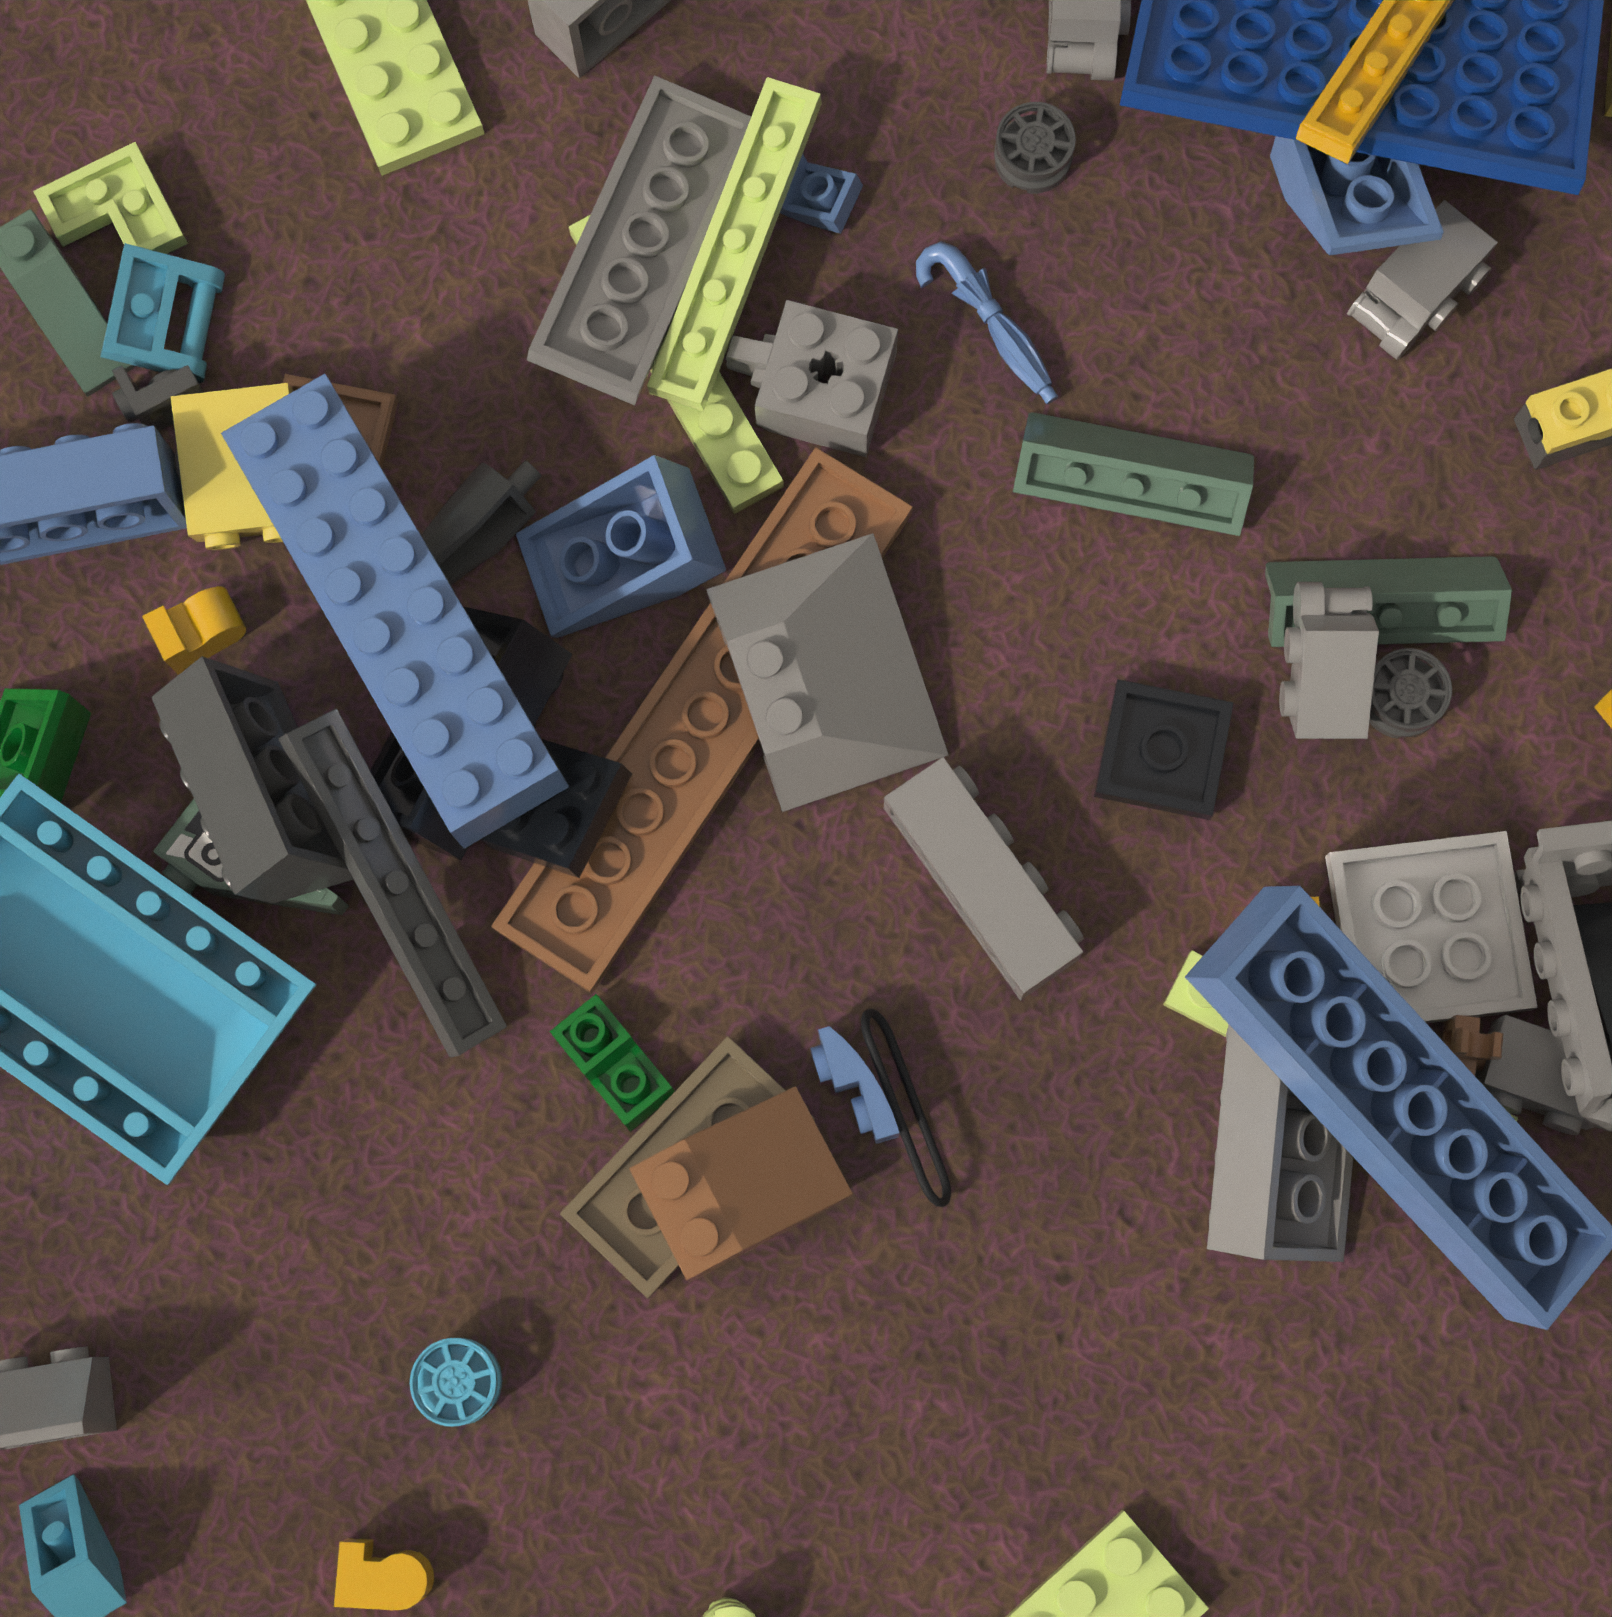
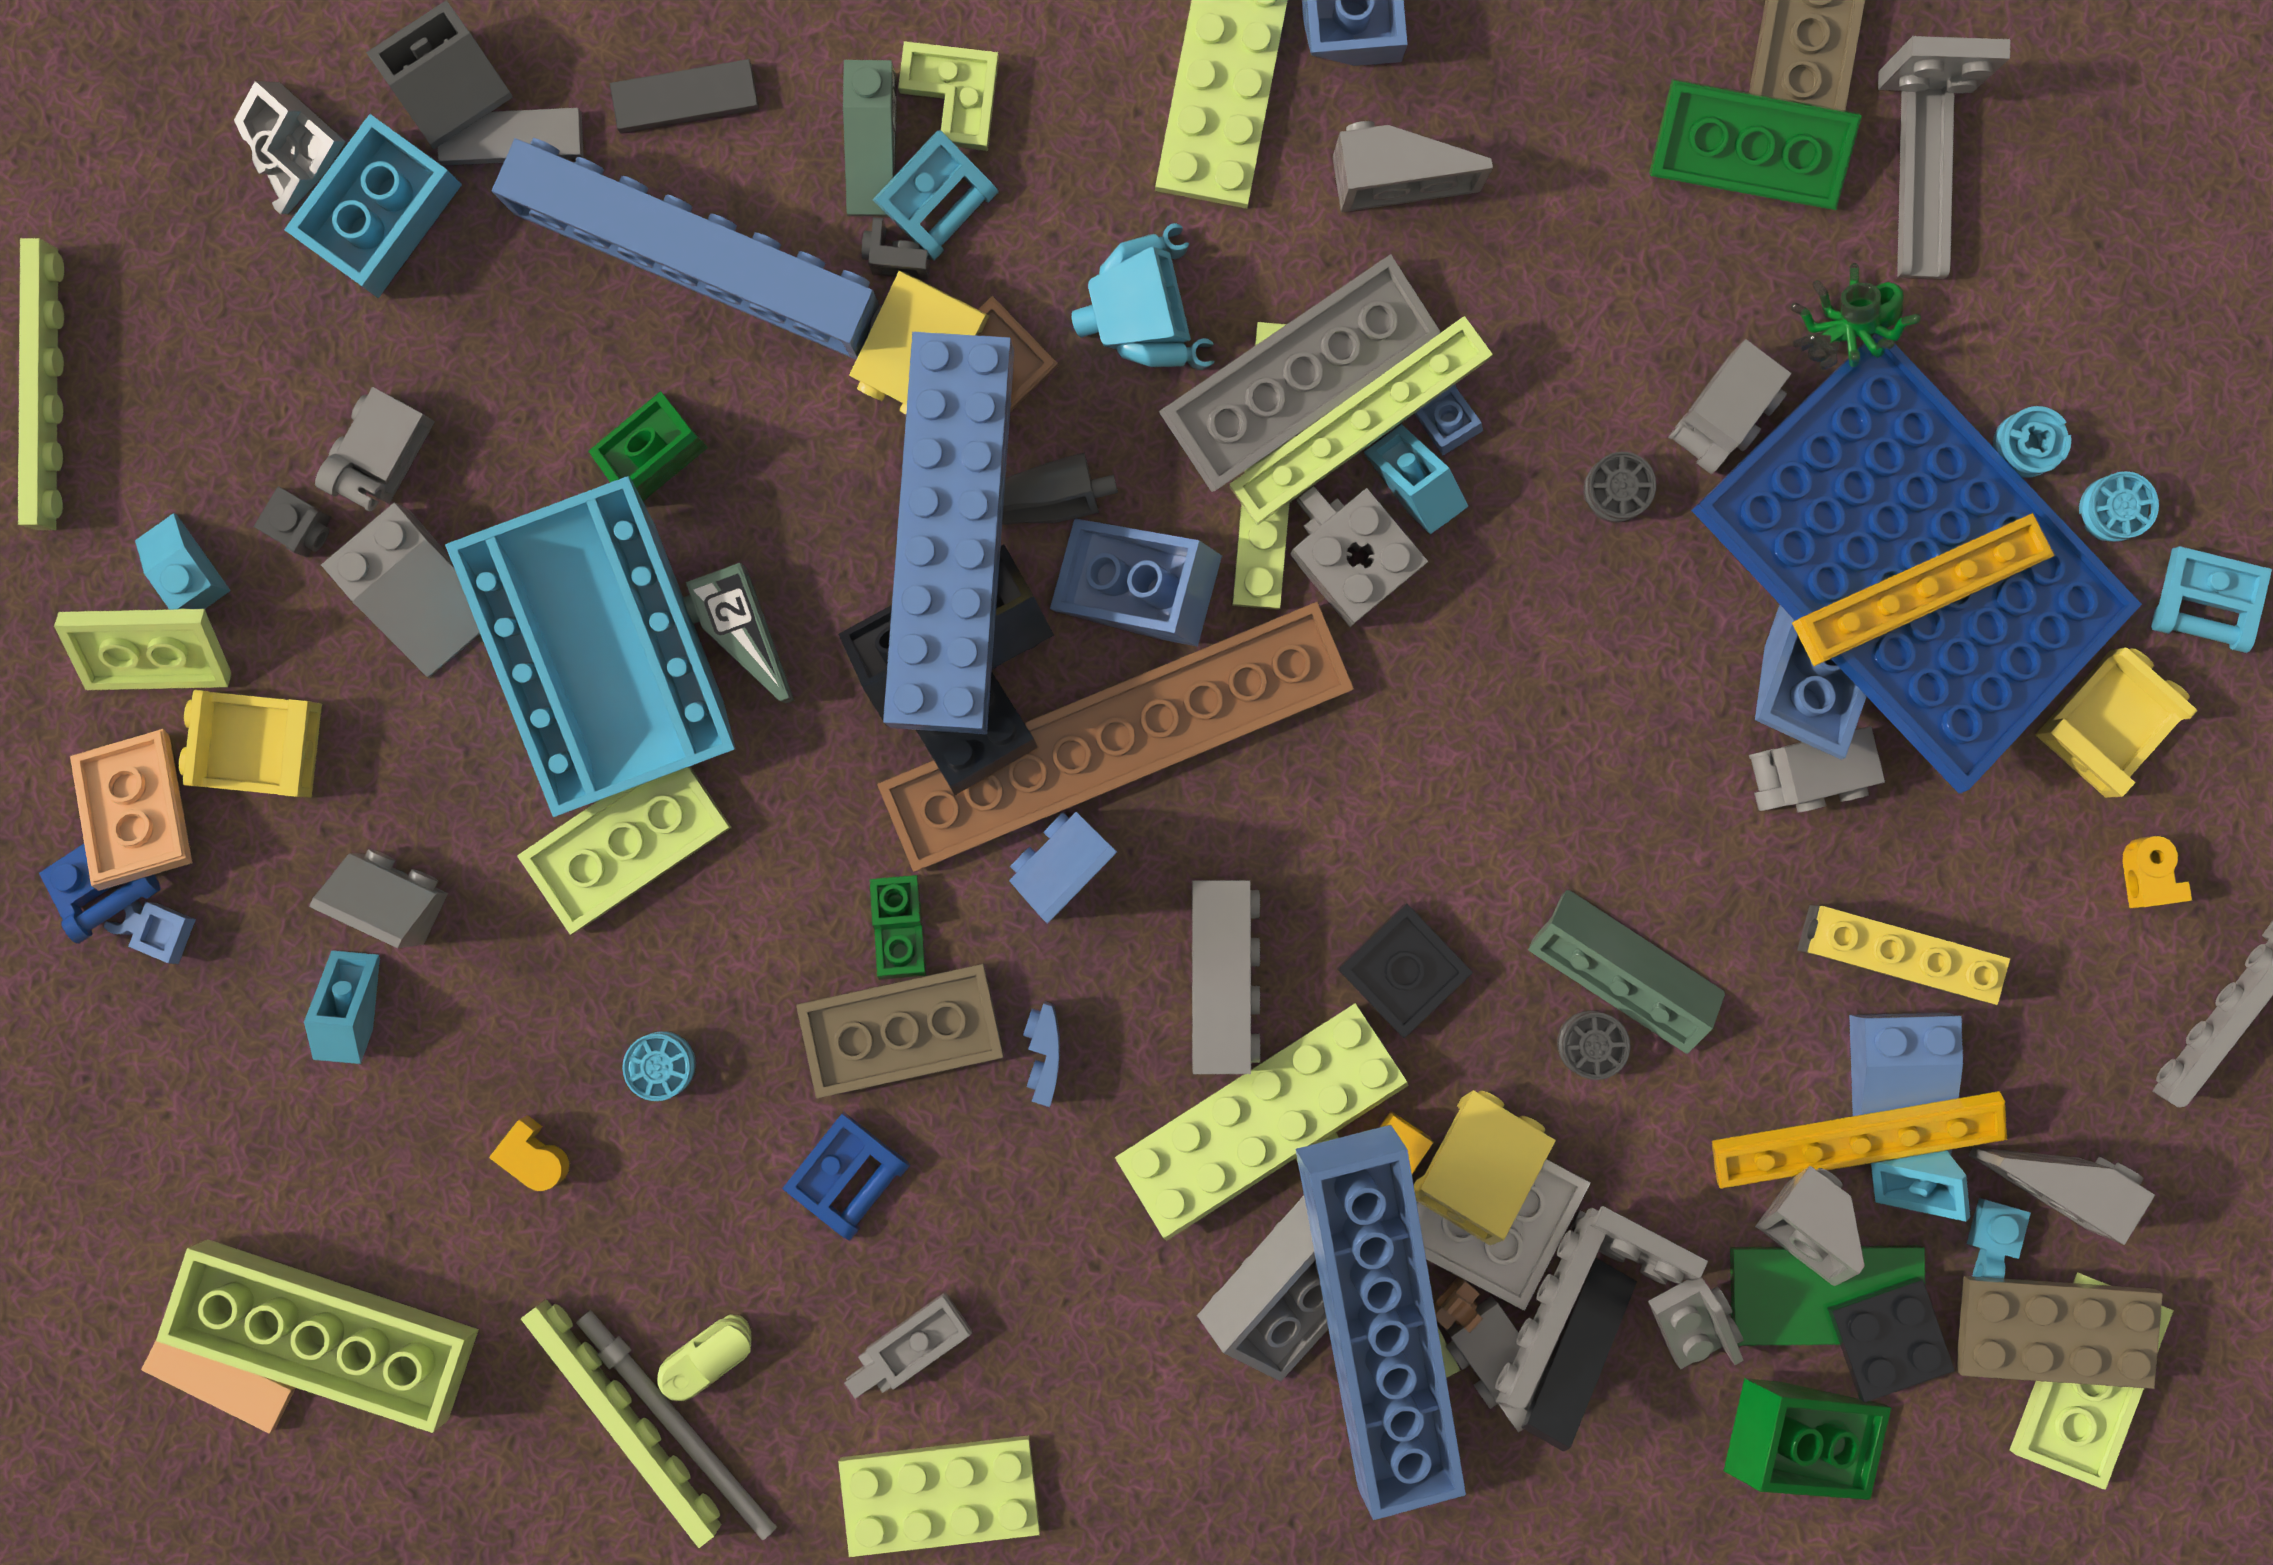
camera: 25 degrees right, 10 degrees up
yellow leg [142,586,246,674] -> none
dark grey slope [151,656,354,903] -> none
dark grey plate [278,708,507,1058] -> none
medium nougat slope [629,1086,853,1282] -> none
light grey slope [706,533,949,812] -> none
black piece [861,1008,951,1207] -> none
medium blue piece [916,241,1058,405] -> none
sand green panel [1013,412,1254,536] -> none
light grey hinge [1279,582,1379,739] -> none
none -> yellowish green plate [517,766,732,935]
none -> blue plate [782,1112,910,1241]
none -> light grey hinge [844,1292,973,1399]
none -> medium blue slope [1009,812,1117,924]
none -> medium azure torso [1072,223,1215,370]
none -> yellowish green plate [1115,1003,1409,1241]
none -> medium azure slope [1364,424,1468,534]
none -> light yellow panel [1414,1090,1556,1246]

